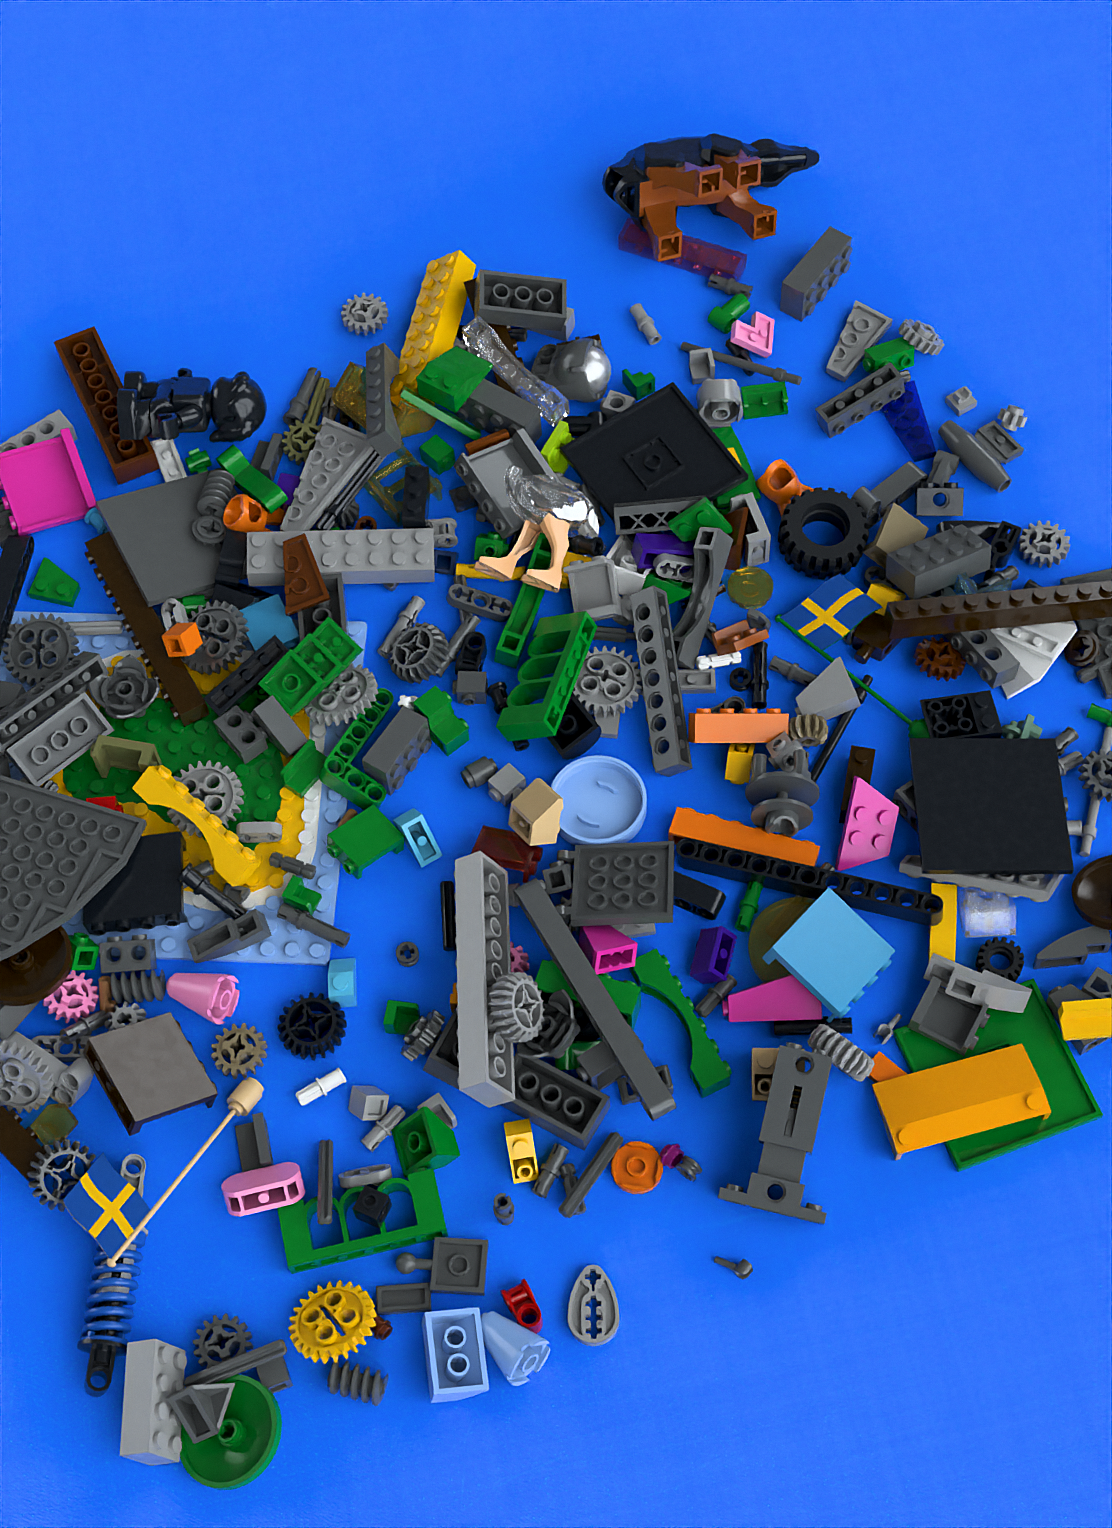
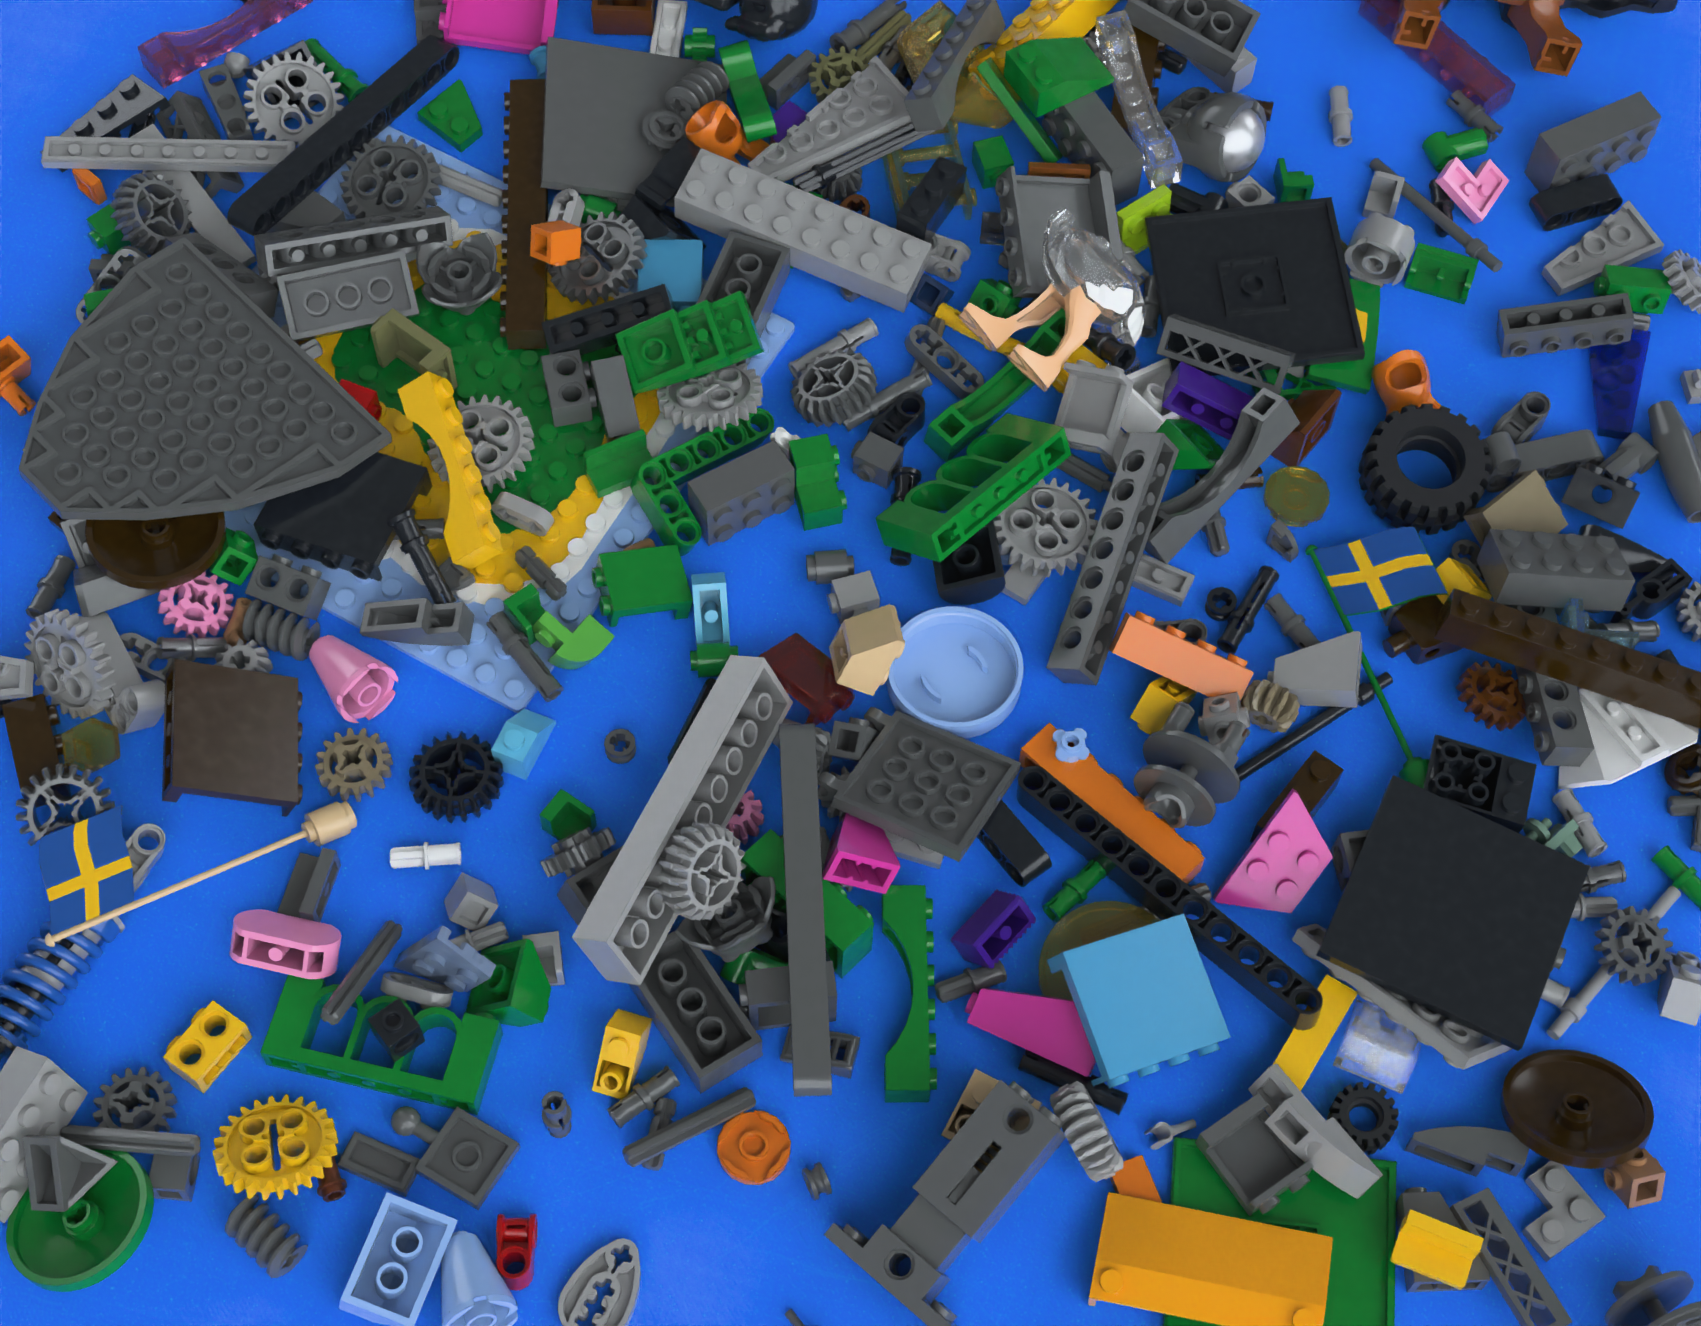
camera: 20 degrees right, 0 degrees up
reddish brown wing [283,533,331,616] -> none
light grey beam [653,553,695,583] -> none
magenta plate [660,1144,684,1169] -> none
green wing [668,497,733,542] -> none
white axle [696,651,741,671] -> none
dark orange bracket [711,620,769,656] -> none
light grey panel [730,492,771,568] -> none
none -> yellow brick [163,1000,252,1094]
none -> sand blue wing [393,925,496,992]
none -> bright green brick [532,611,615,670]
none -> green brick [690,642,738,678]
none -> light blue plate [1052,728,1090,763]
none -> dark grey piece [1491,391,1551,445]
none -> black beam [1529,174,1623,231]
none -> light grey pin [1552,788,1608,858]

